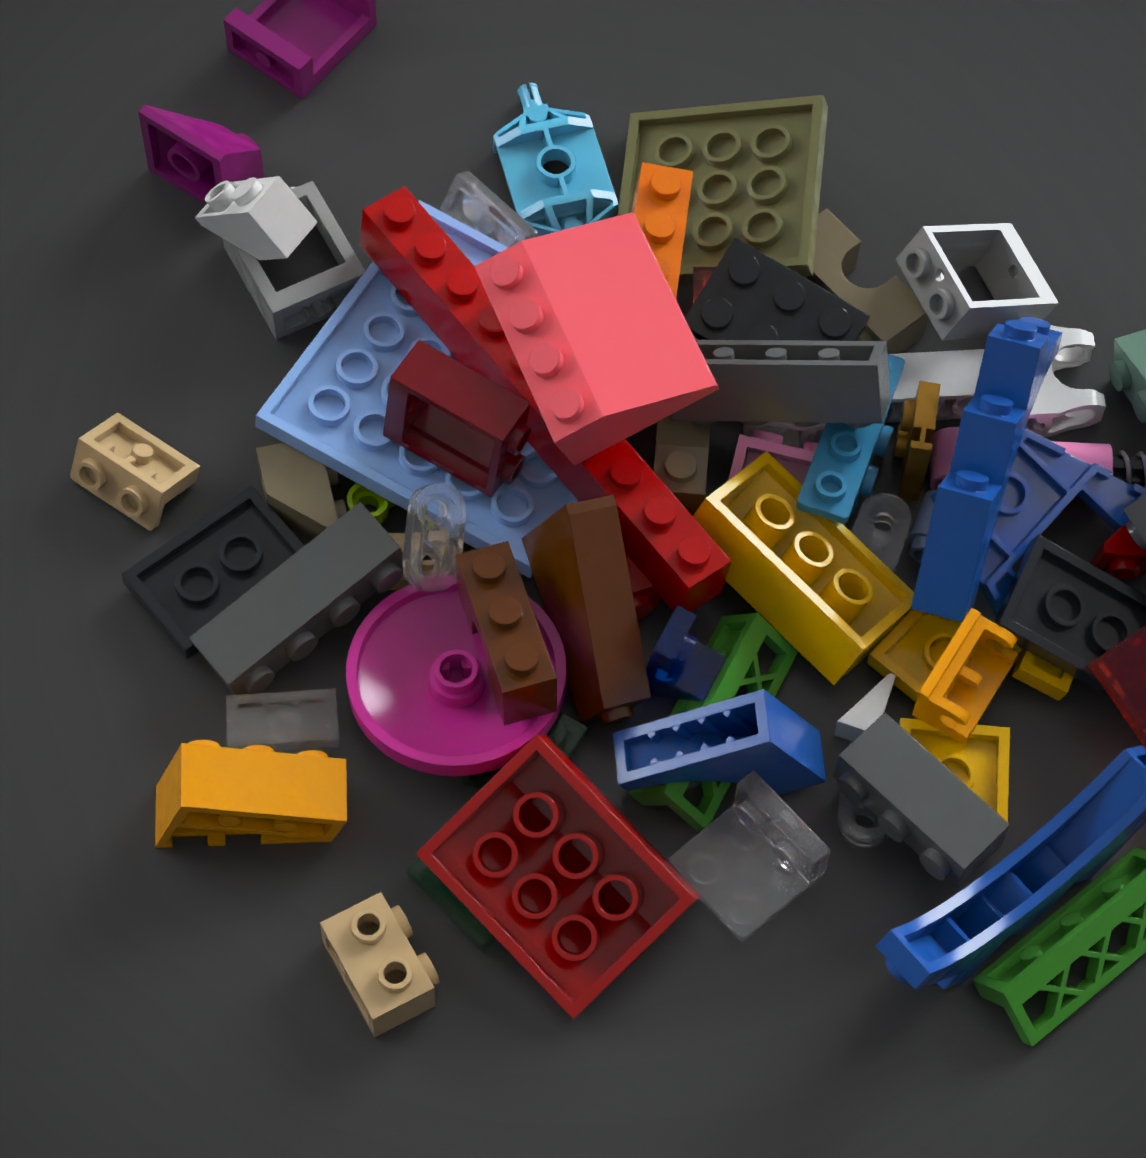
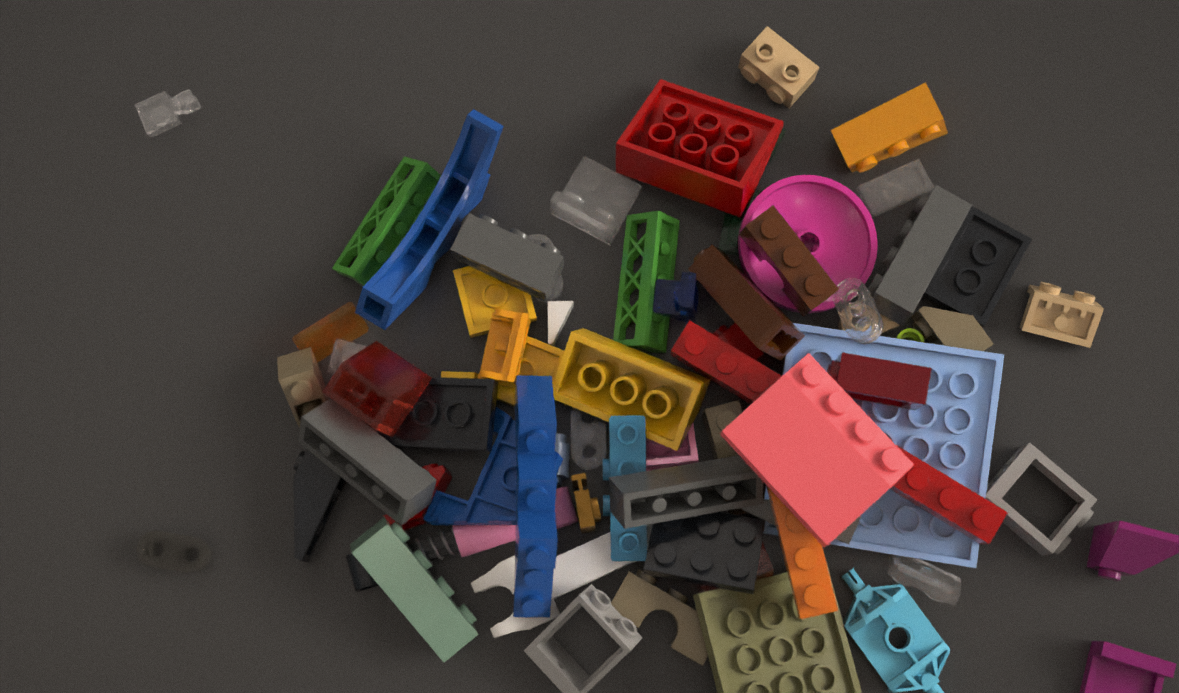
camera: 165 degrees right, 15 degrees up
white slope [195,176,318,260] -> none
blue arch [613,689,826,796] -> none

